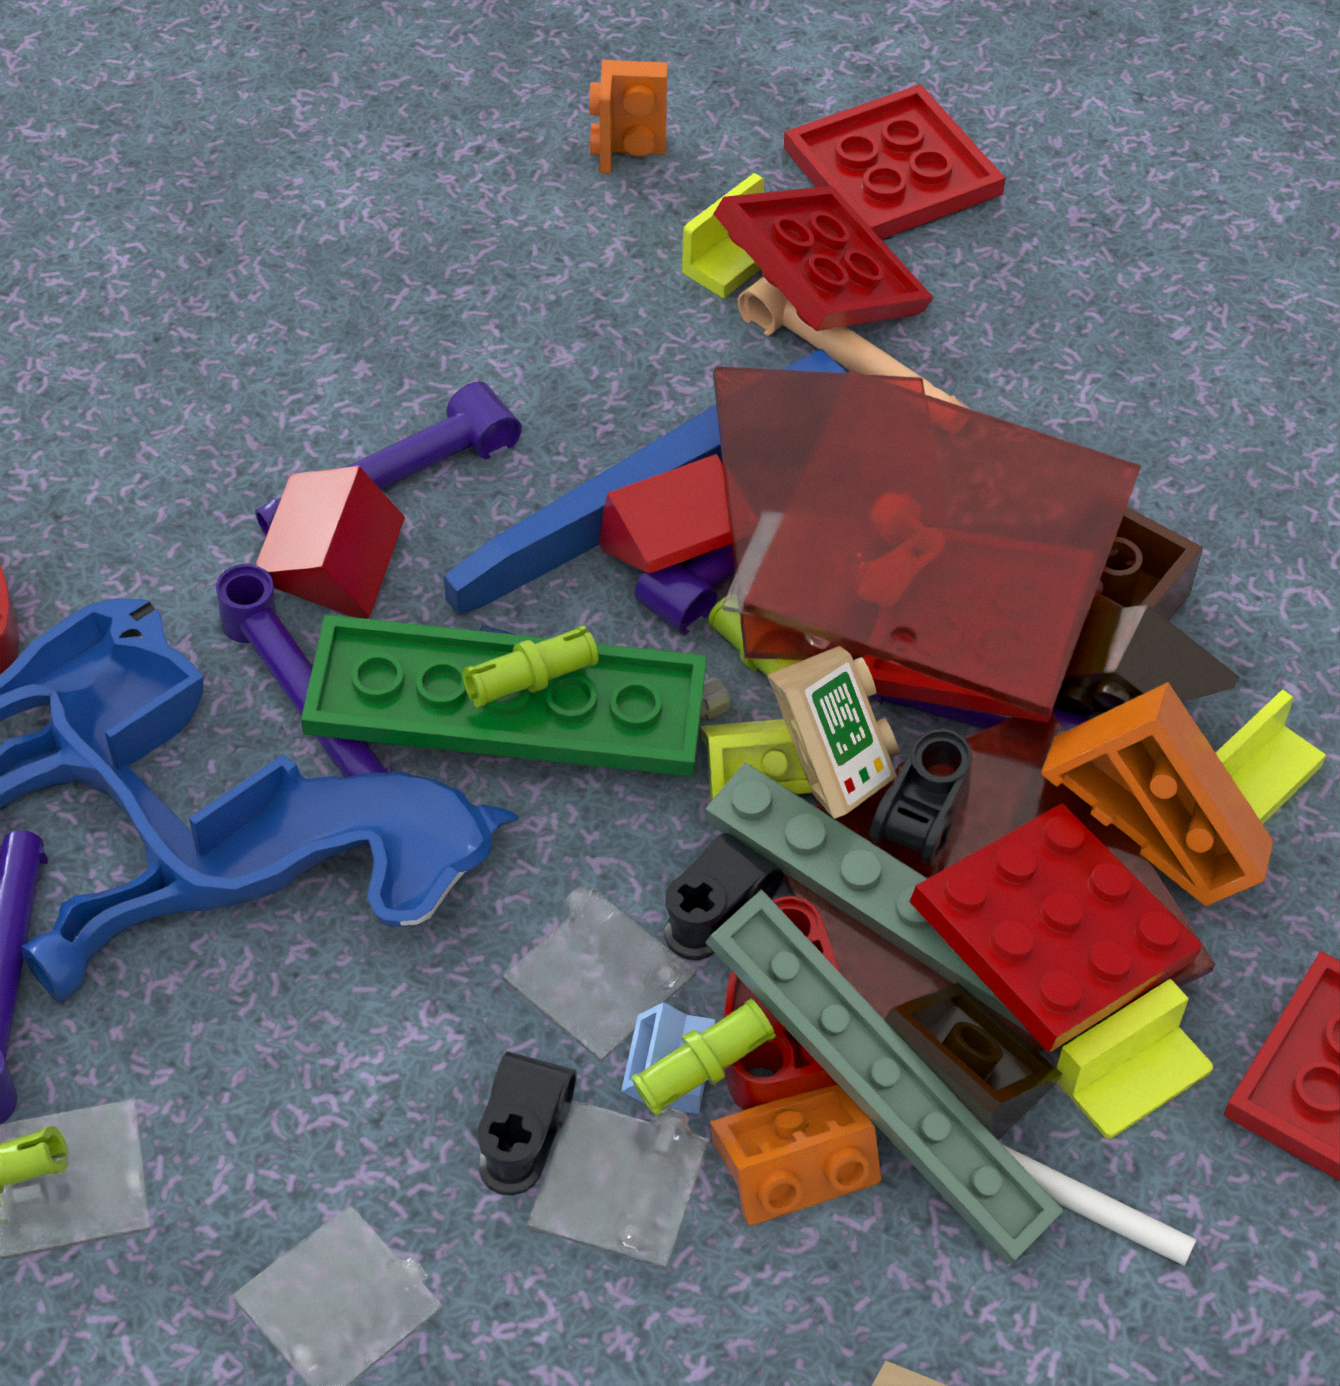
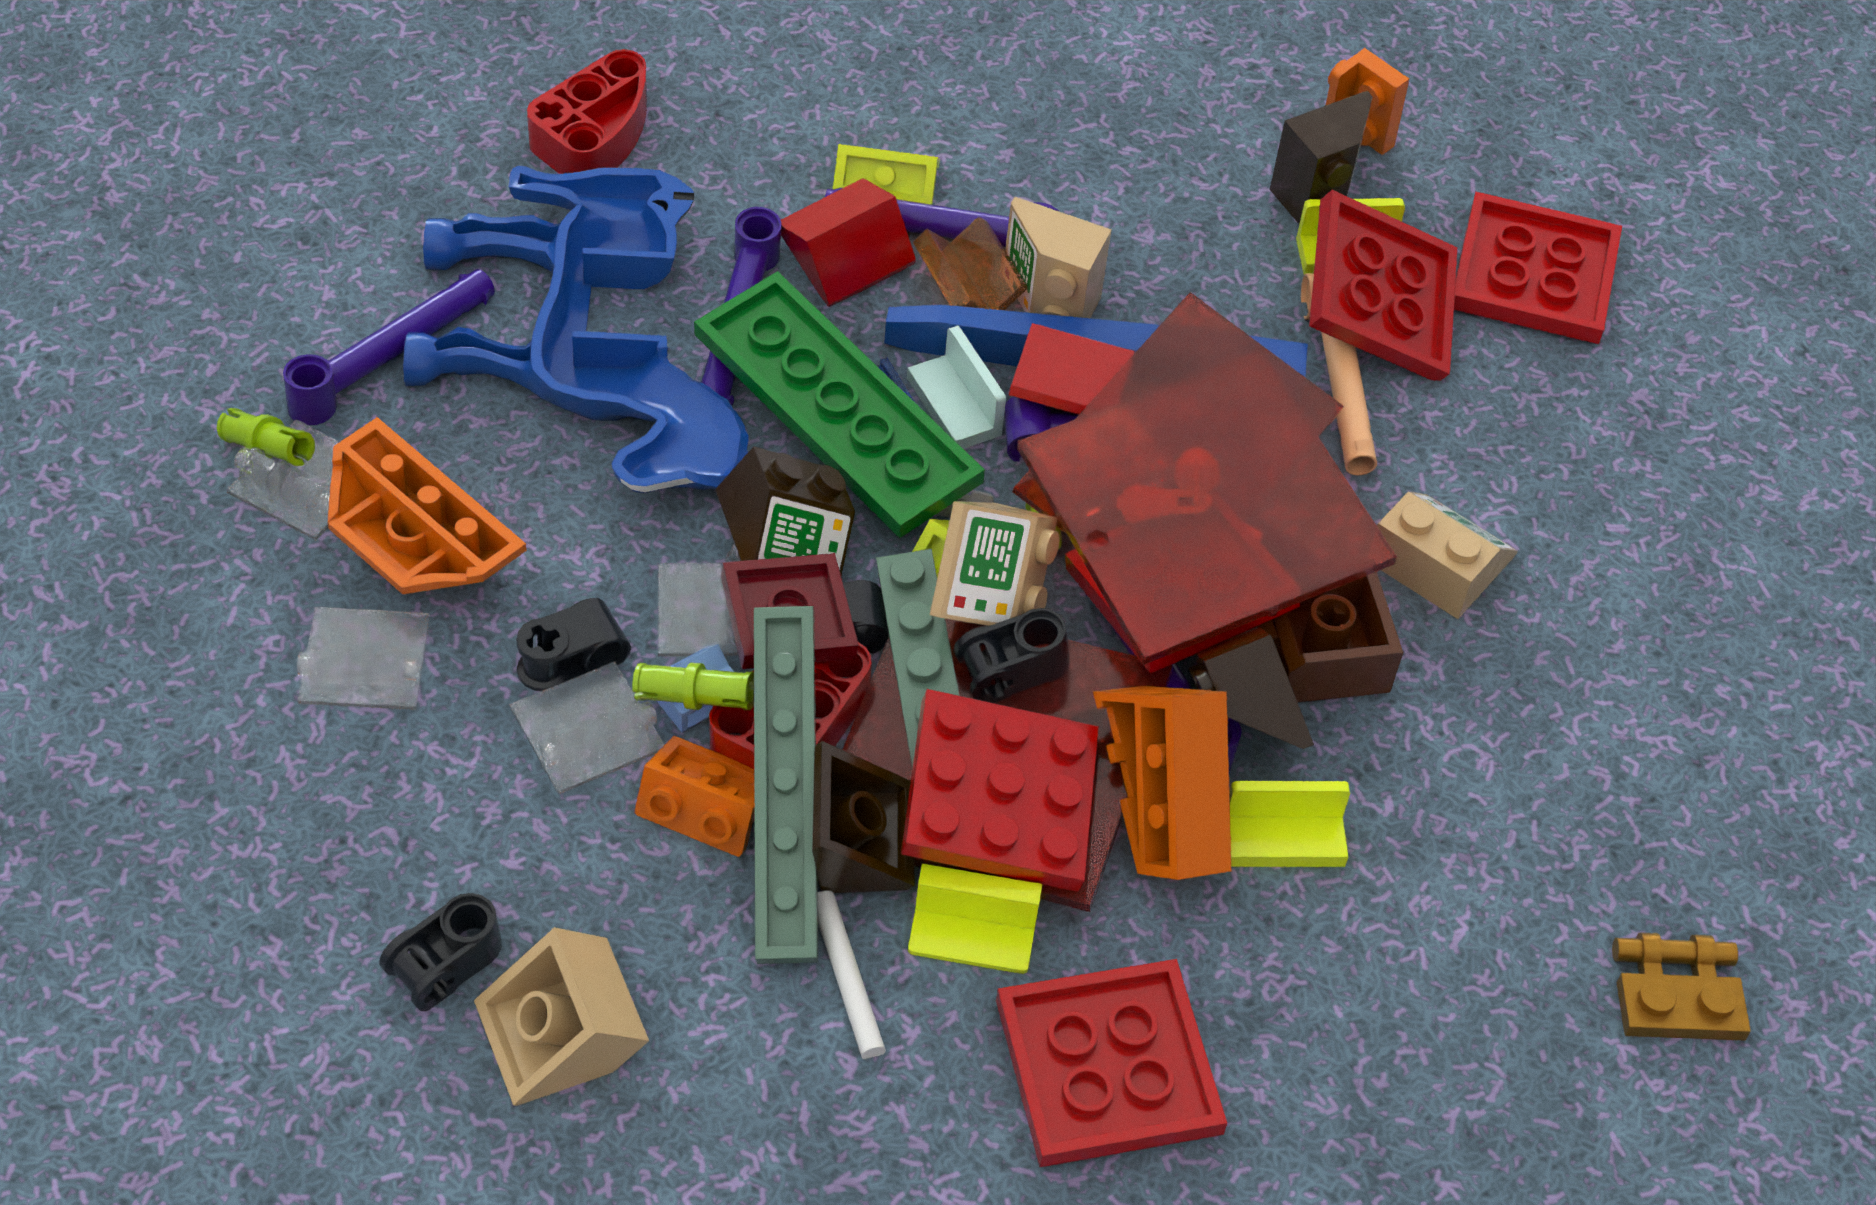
camera: 40 degrees right, 0 degrees up
lime pin [462,625,599,708] -> none
none -> orange wedge [328,417,527,594]
none -> dark brown slope [715,446,855,576]
none -> dark red plate [721,553,859,669]
none -> neon yellow panel [833,144,940,205]
none -> light aqua panel [907,326,1006,449]
none -> clear orange panel [913,217,1027,310]
none -> tan slope [1003,197,1112,318]
none -> dark brown slope [1270,91,1373,224]
none -> tan slope [1367,491,1517,619]

